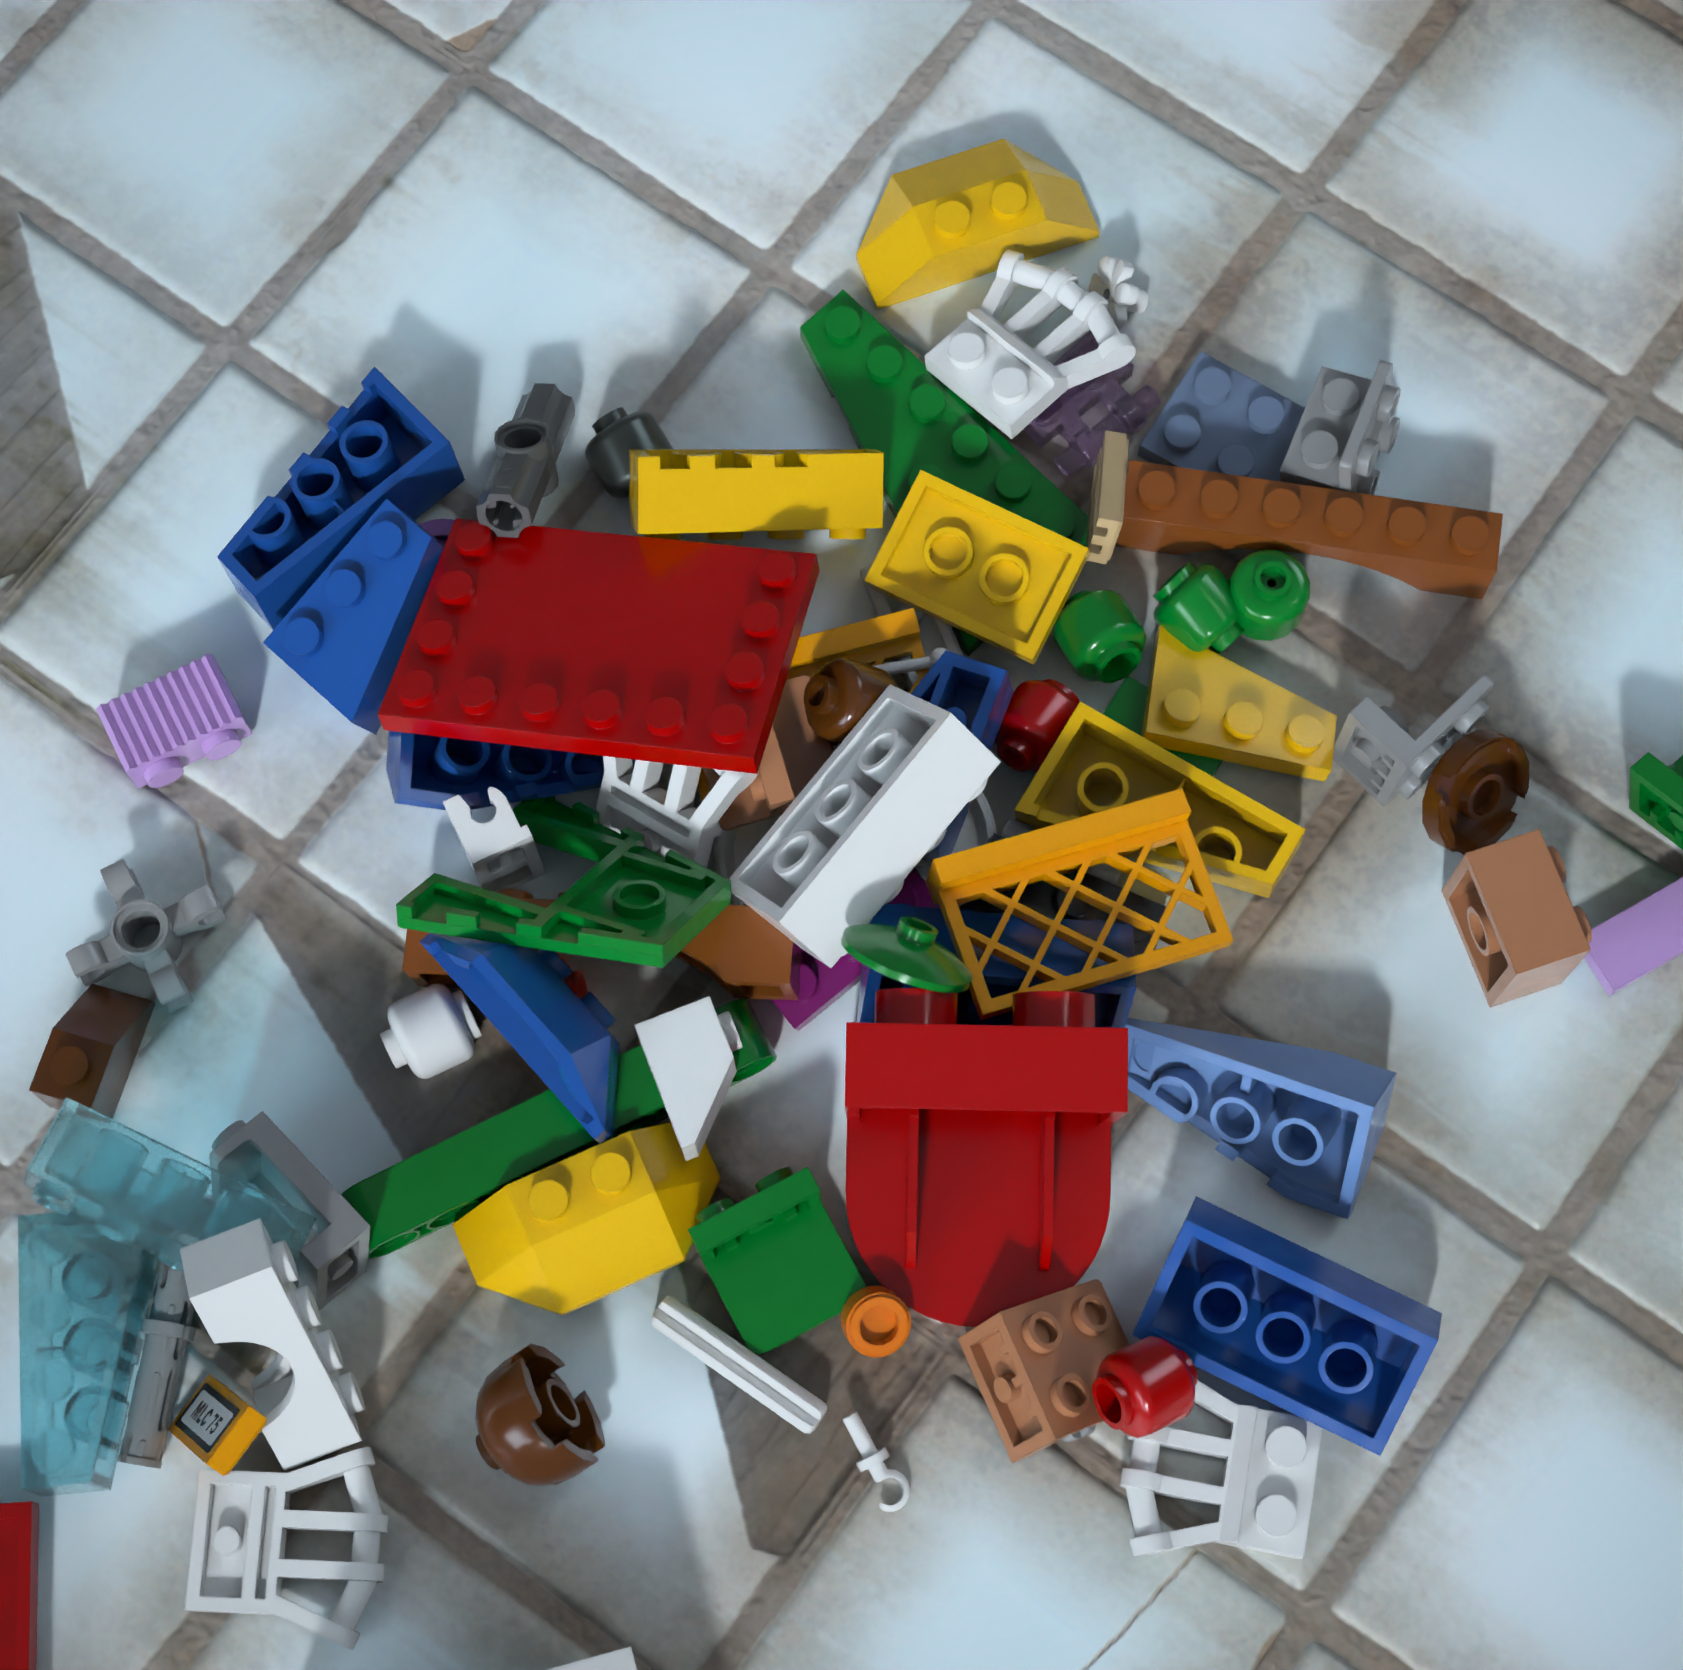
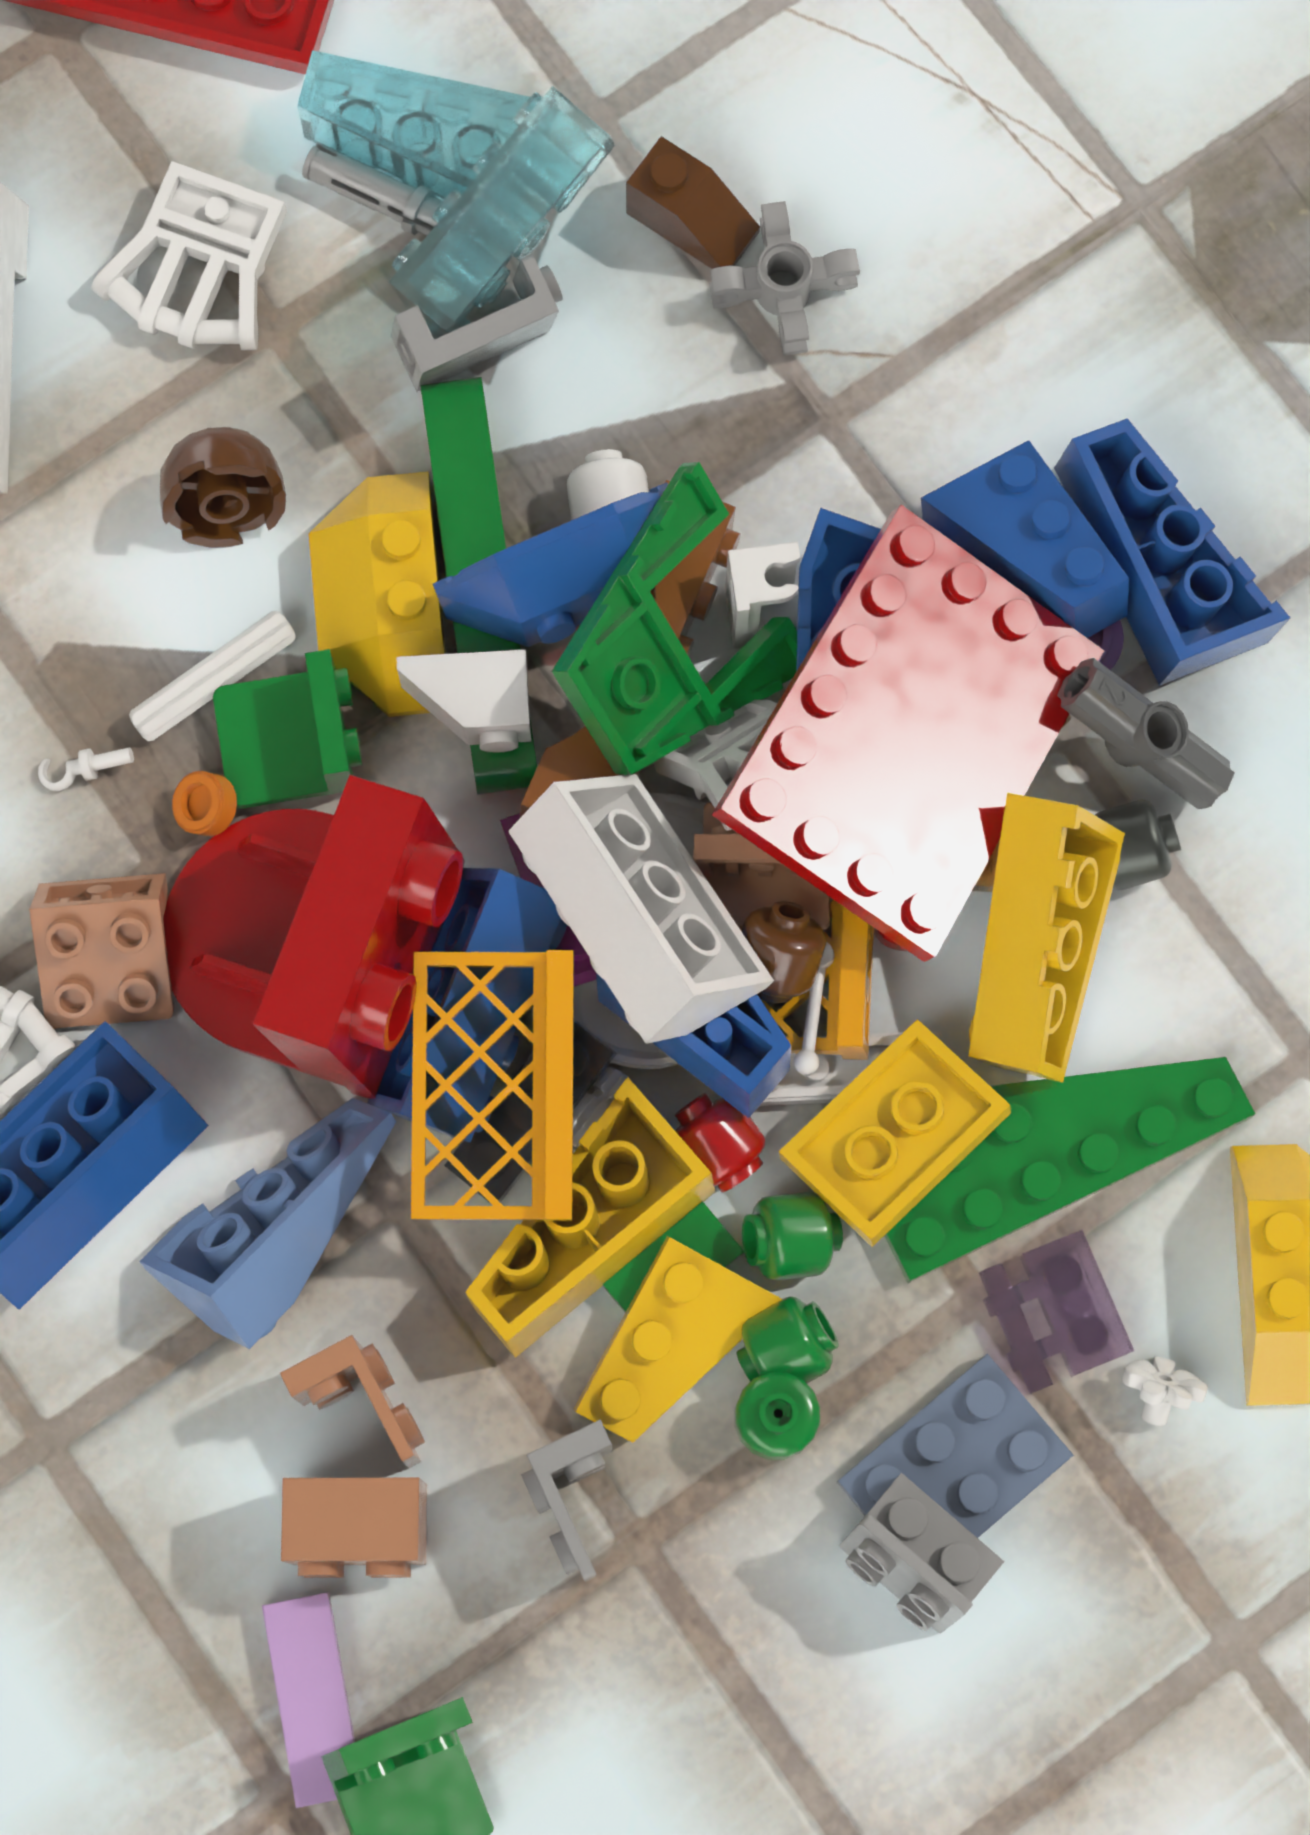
camera: 105 degrees right, 5 degrees up
lavender brick [96,654,252,789] -> none
tile [168,1374,267,1477] -> none
white arch [180,1218,365,1471] -> none
green dish [841,916,972,993] -> none
white plate [924,249,1136,439] -> none
tan tile [1086,430,1129,564] -> none
red head [1092,1336,1197,1438] -> none
dark orange arch [1115,460,1503,599] -> none
reddish brown tile [1422,729,1529,855] -> none
none -> nougat bracket [280,1335,425,1468]

